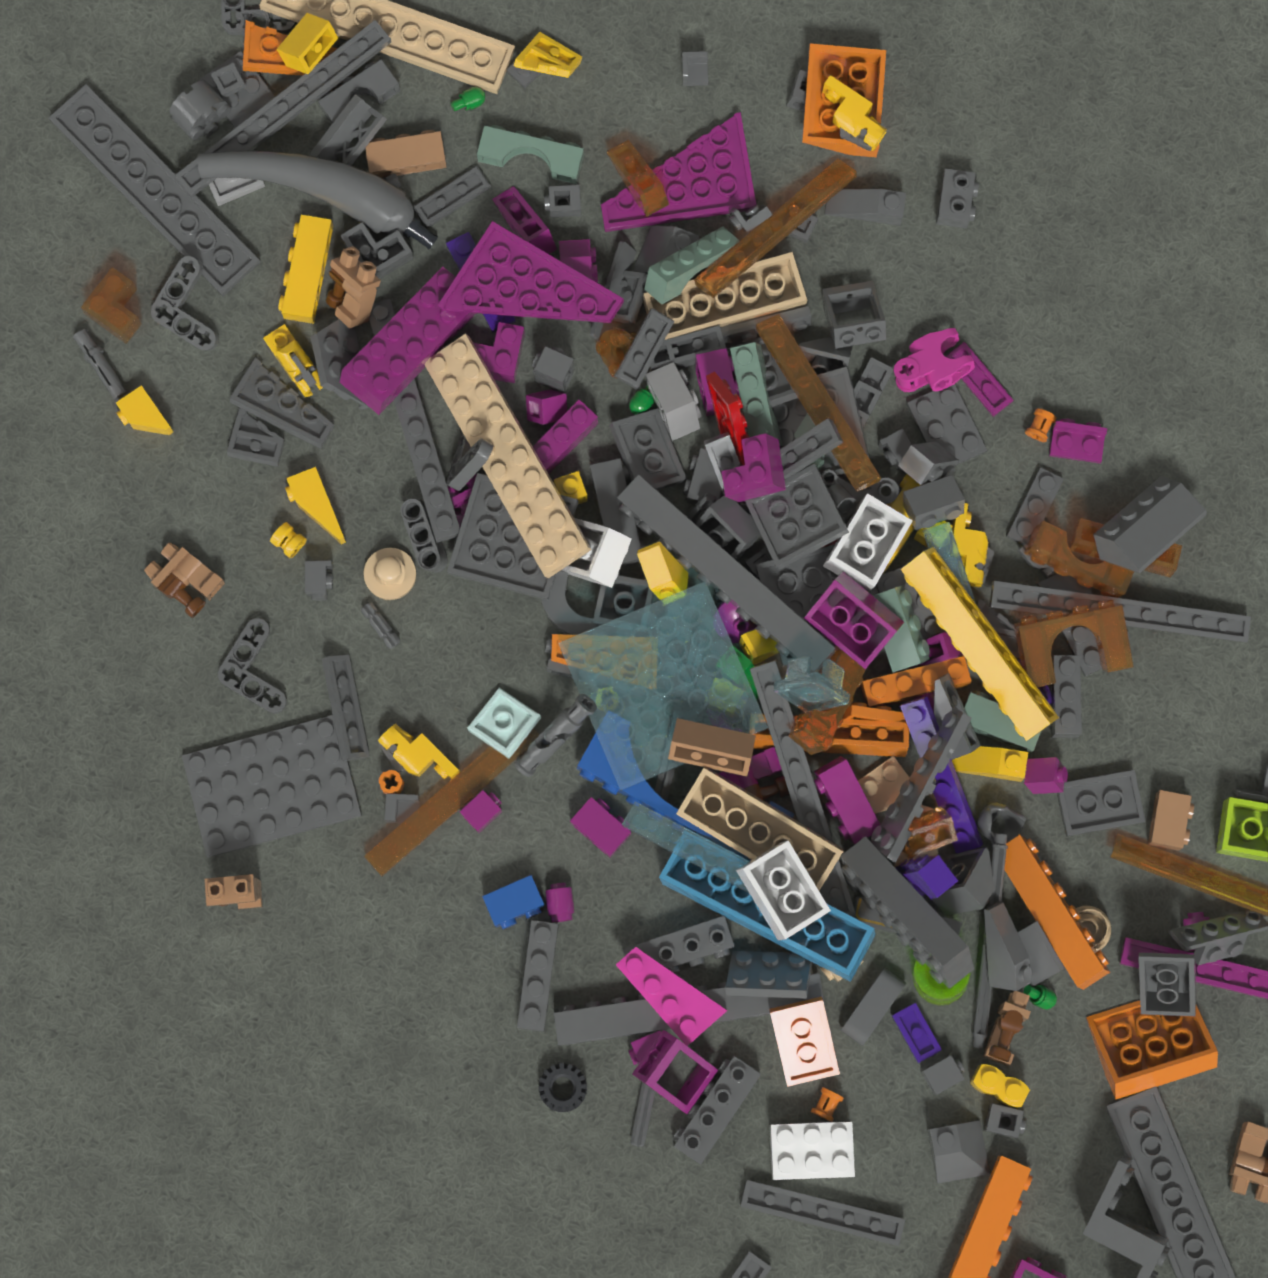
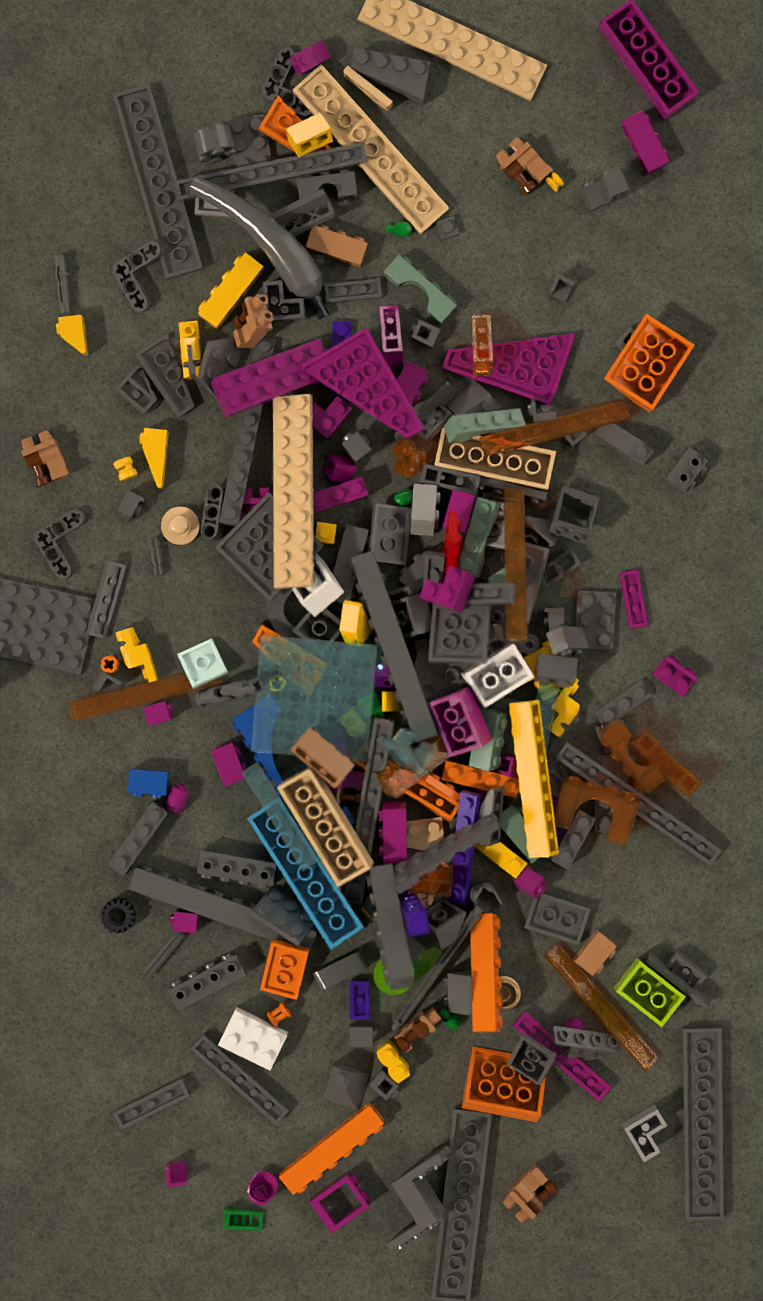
camera: 30 degrees right, 10 degrees up
clear orange brick [81,267,142,344] -> none
dark grey plate [211,63,246,99] -> none
dark grey beam [446,432,493,491] -> none
yellow wing [514,32,582,78] -> none
dark grey tile [614,308,674,389] -> none
dark pink wing [615,947,727,1046] -> none
magenta window [632,1030,718,1114] -> none
white brick [736,841,831,940] -> none
yellow plate [823,75,887,151] -> none
dark pink piece [894,328,975,392] -> none
dark grey slope [984,902,1032,991] -> none
orange bush [1025,409,1057,442] -> none
dark grey slope [1094,476,1207,573] -> none

